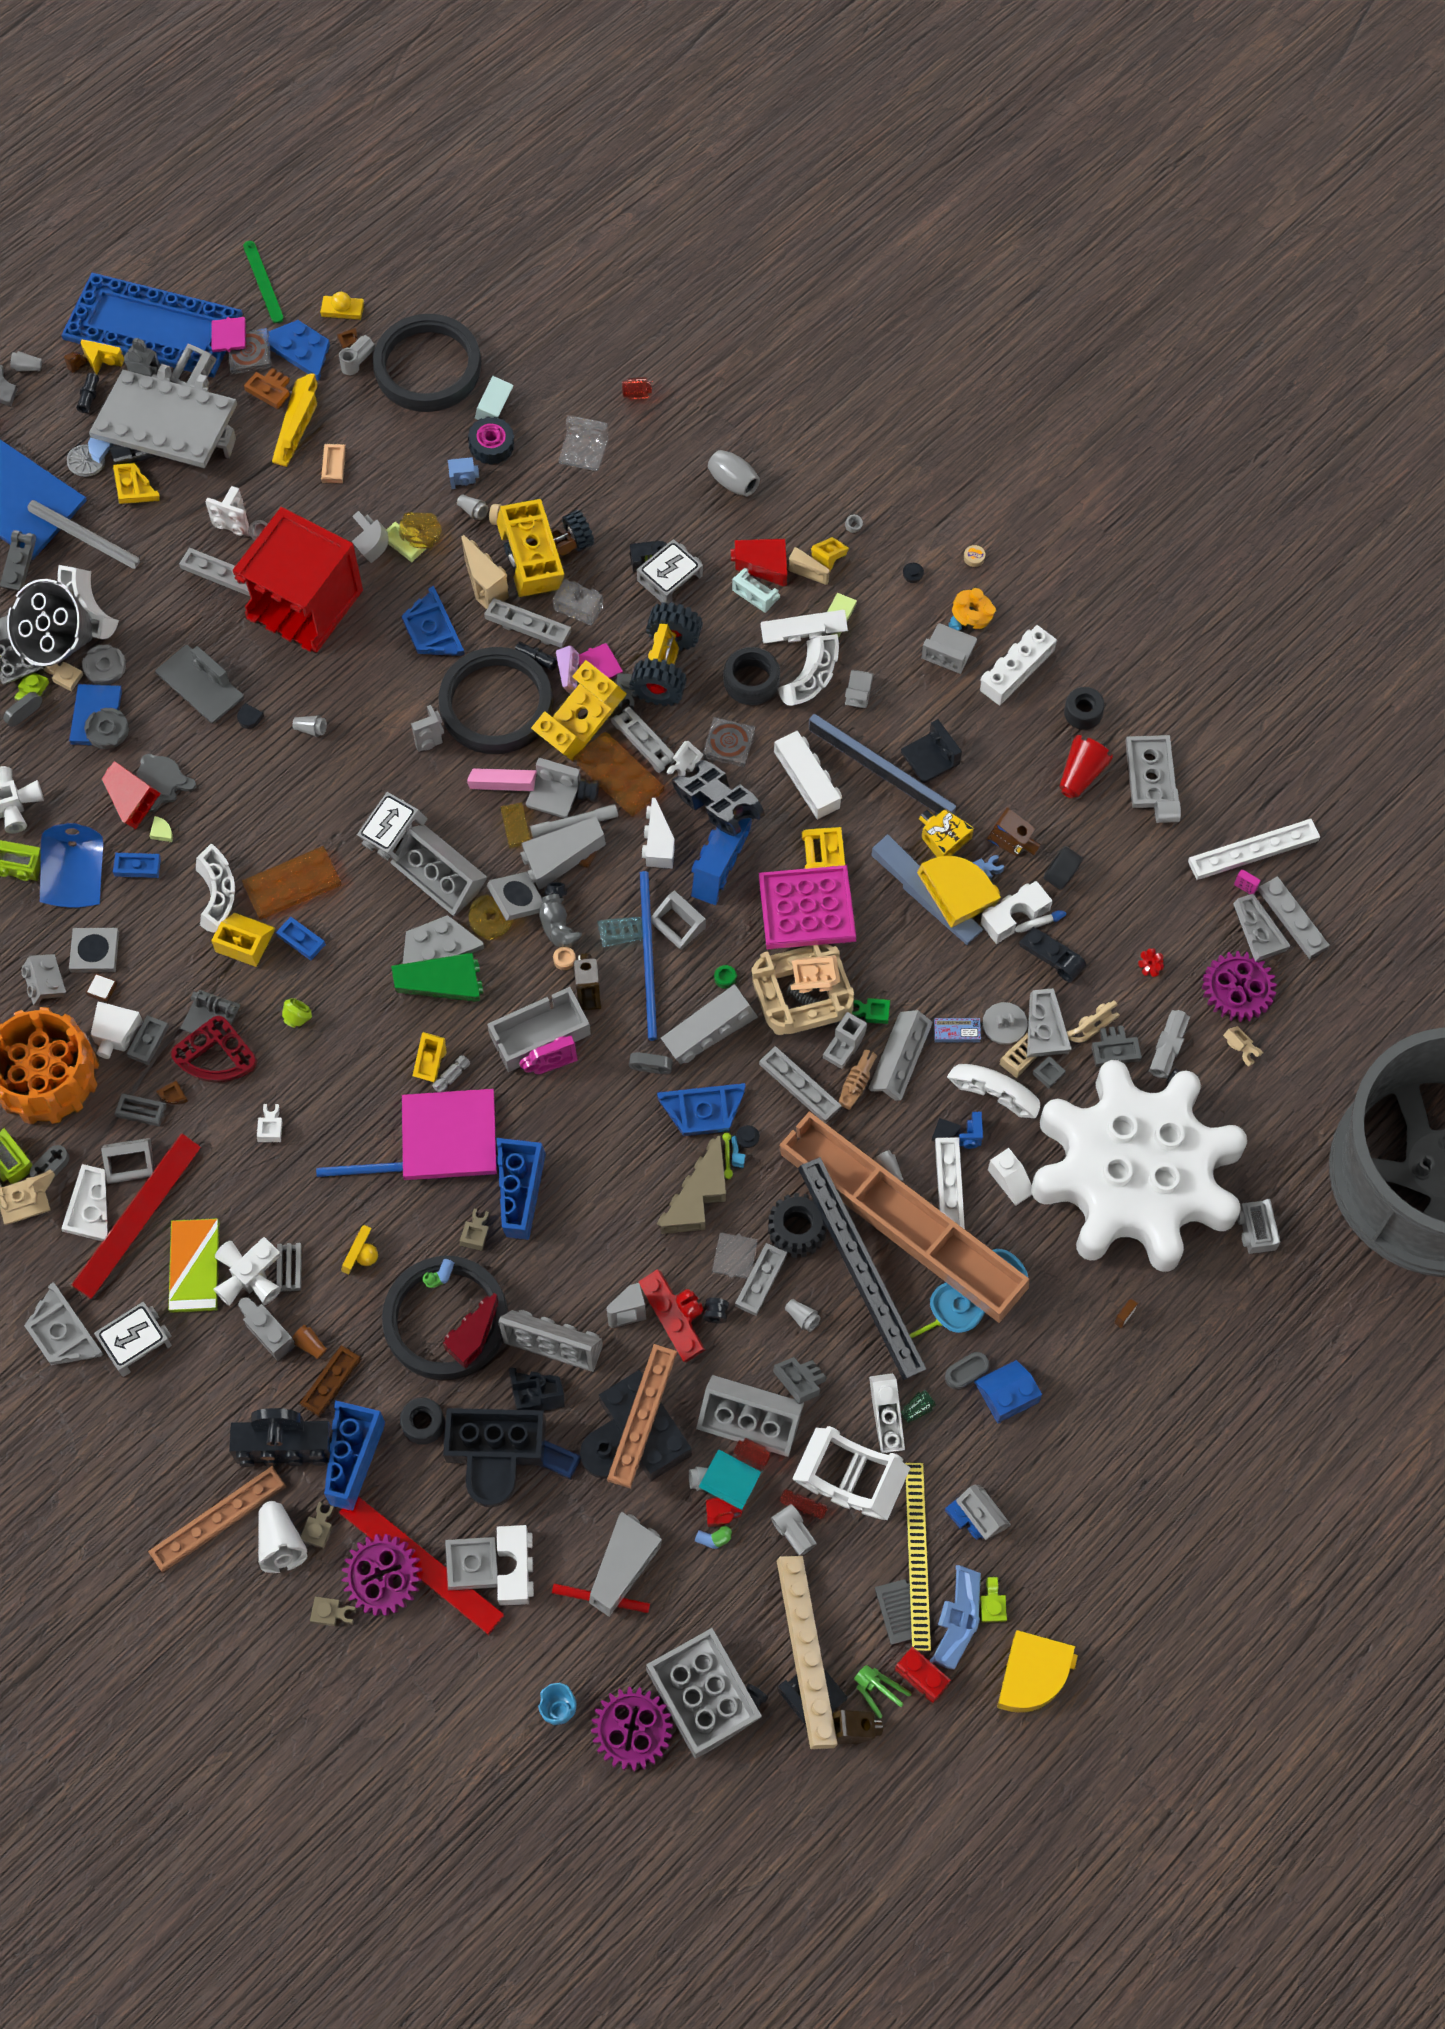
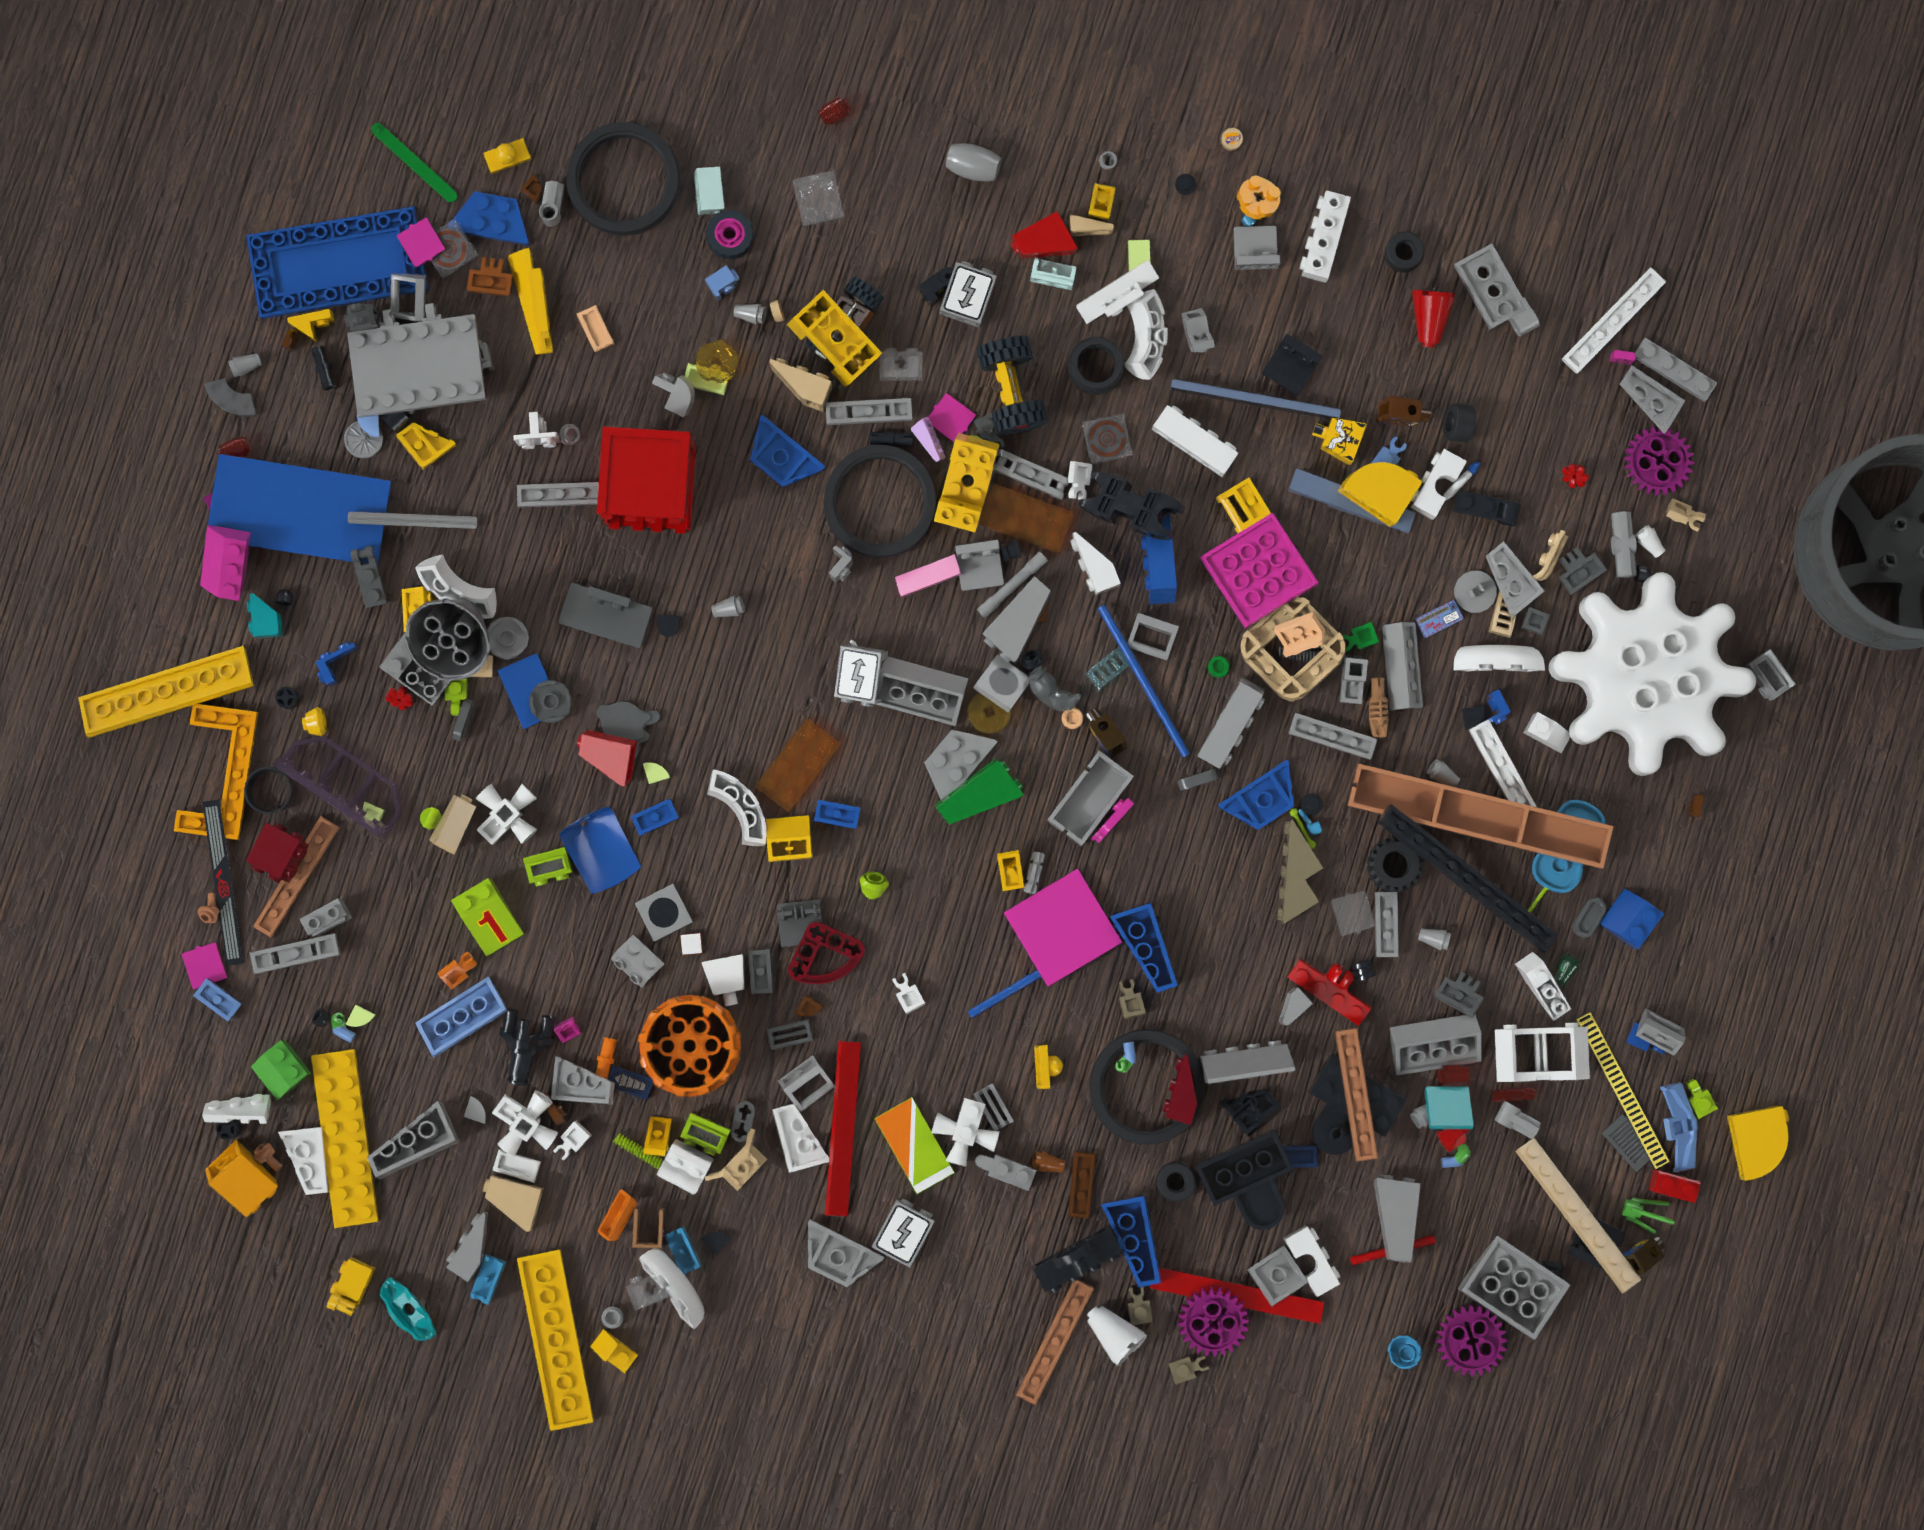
camera: 30 degrees left, 20 degrees up
clear yellow tile [501,802,530,848] -> none
none -> white cone [1635,525,1665,558]

